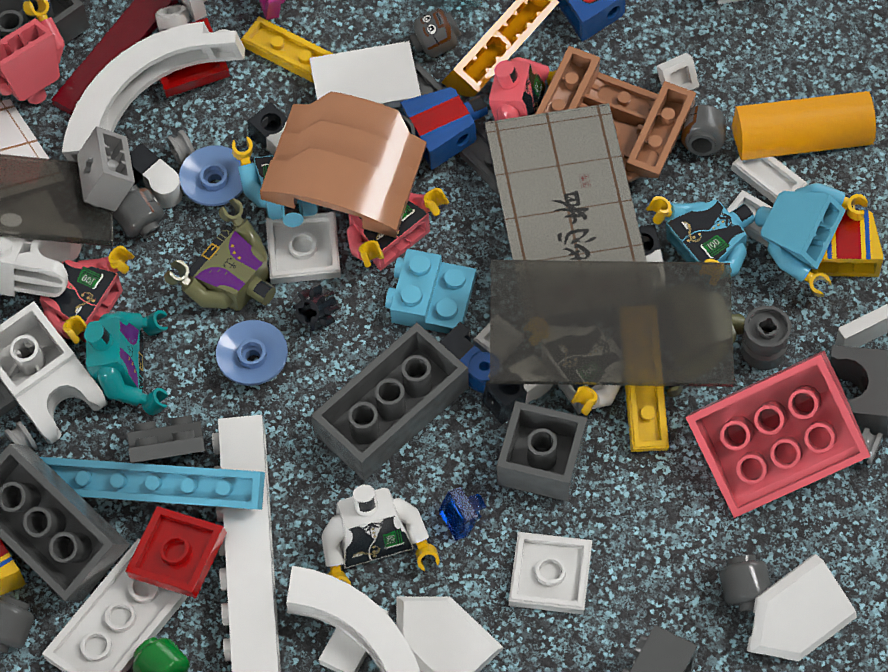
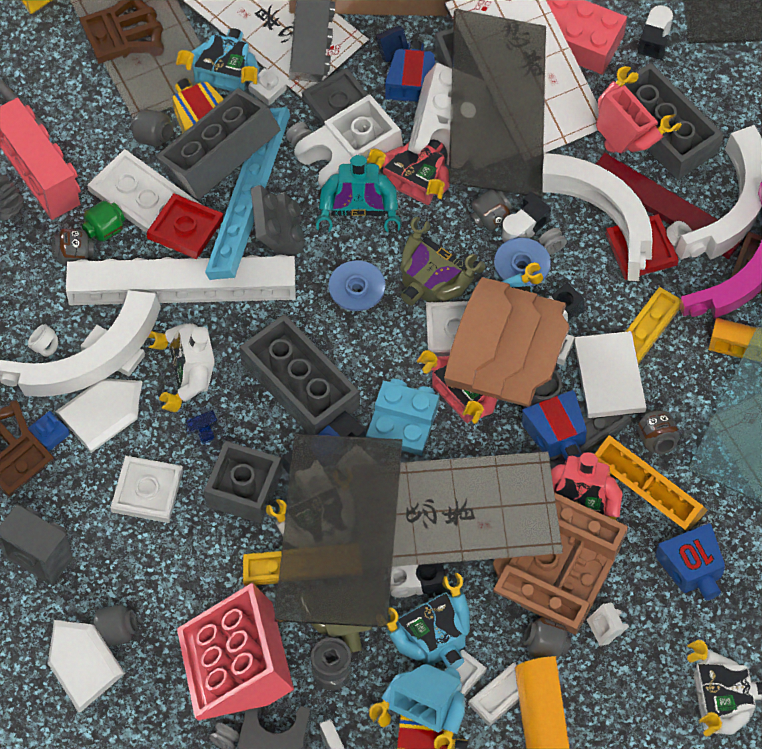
camera: 90 degrees right, 0 degrees up
light grey brick [77,126,135,212] -> none
black gear [293,284,340,331] -> none

